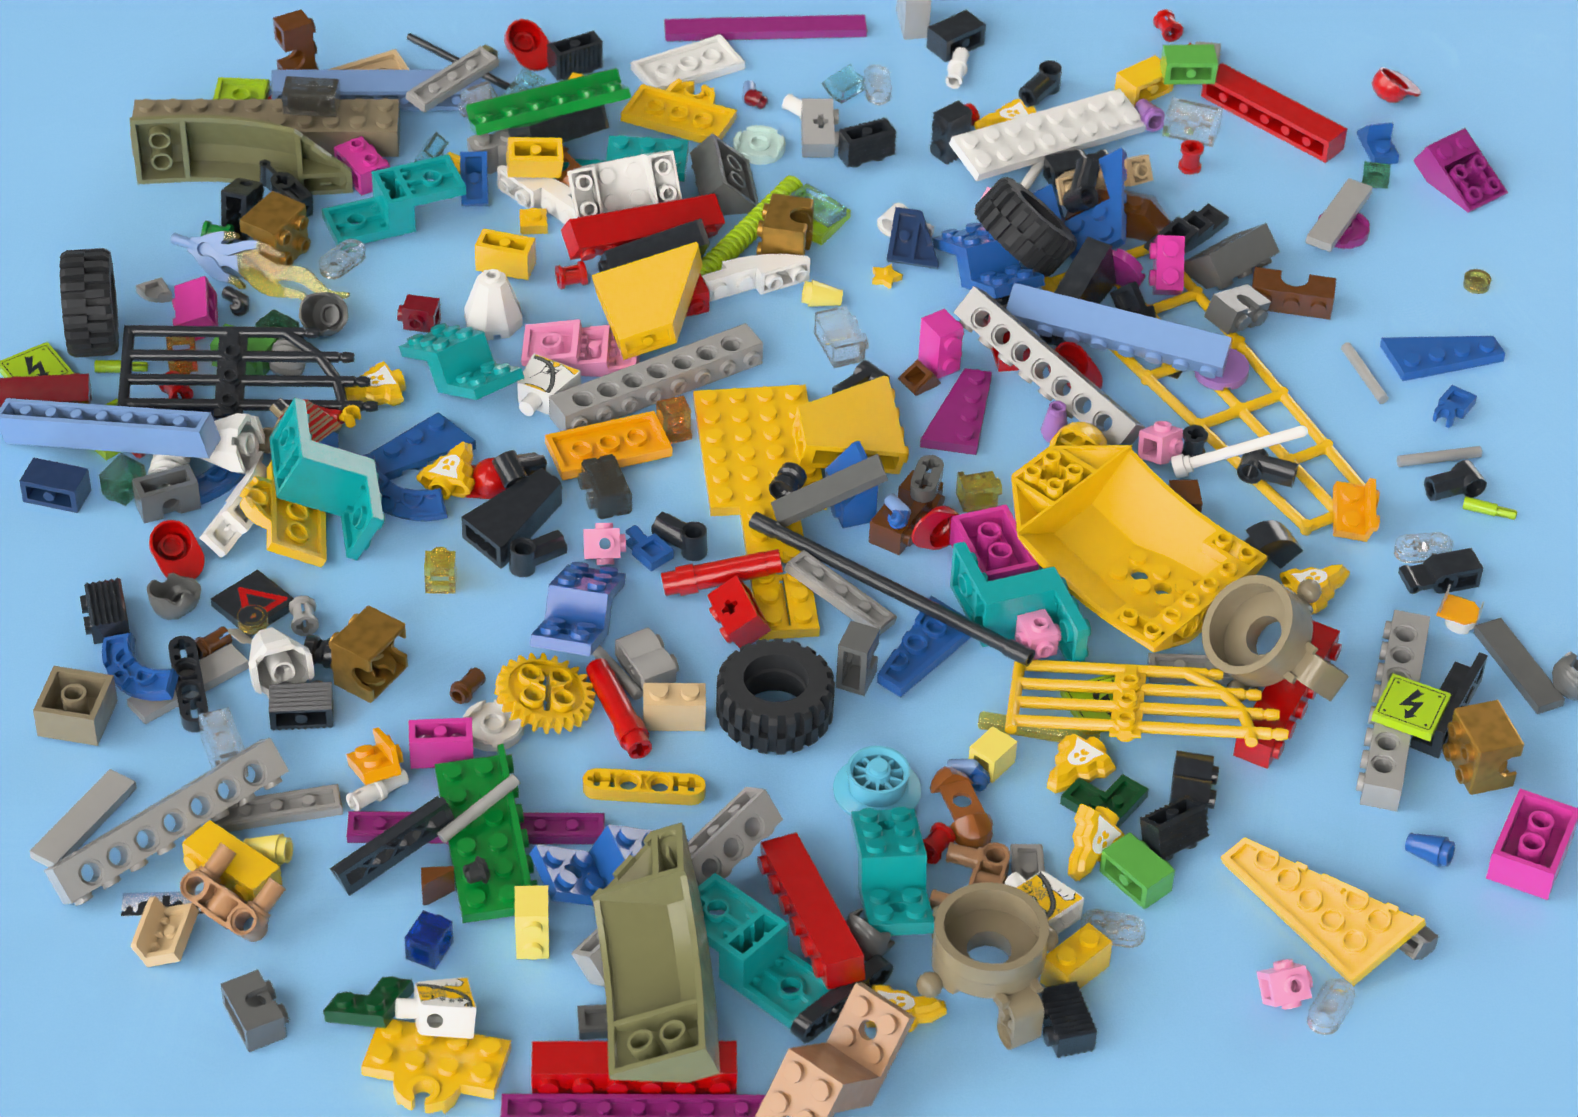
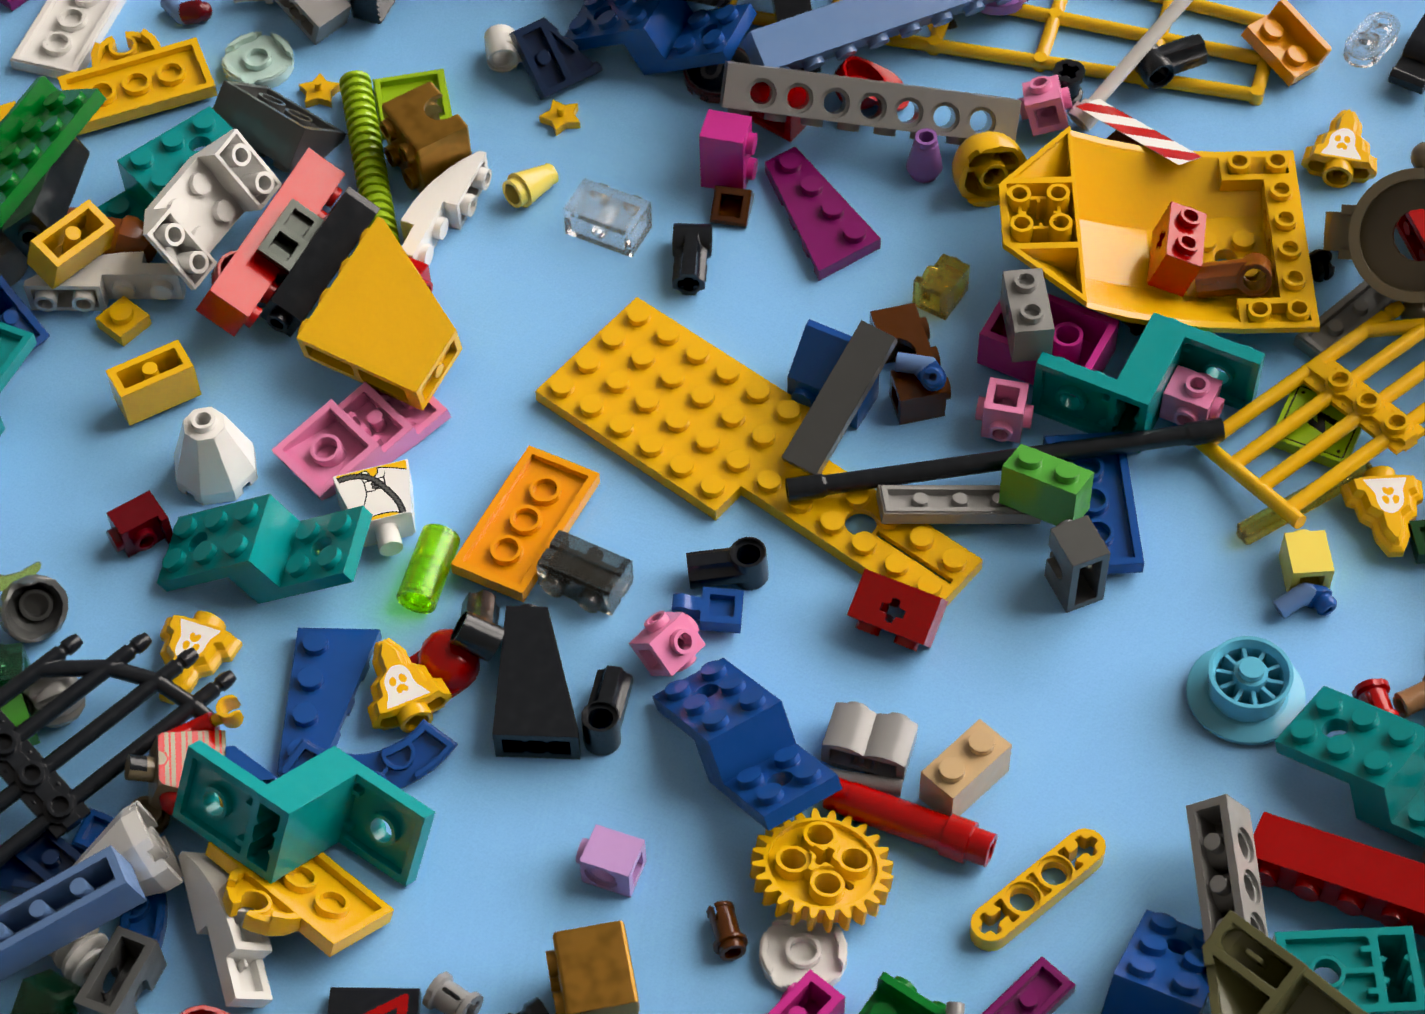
camera: 40 degrees left, 10 degrees up
clear yellow brick [424,547,457,594] -> none
light grey brick [549,323,763,431] -> none
red bush [555,261,588,289] -> none
clear orange brick [656,395,692,444] -> none
red piece [661,549,783,596] -> none
black tyre [716,638,835,755] -> none
black wheel [769,462,807,500] -> none
clear light blue plate [789,183,847,227] -> none
yellow slope [792,376,909,474] -> none
dark grey beam [910,455,944,503] -> none
red cap [911,505,959,550] -> none
dark orange piece [930,766,993,849] -> none
black brick [1244,520,1303,569] -> none
none -> pearl dark grey slope [256,198,324,274]
none -> yellow piece [299,73,340,108]
none -> clear neon green pin [396,524,460,614]
none -> lavender brick [576,824,647,898]
none -> bright pink brick [975,377,1034,443]
none -> bright green brick [998,444,1094,526]
none -> light grey brick [1000,268,1055,362]
none -> sticker [1075,99,1202,165]
none -> red brick [1147,201,1207,297]
none -> dark orange piece [1195,253,1272,299]

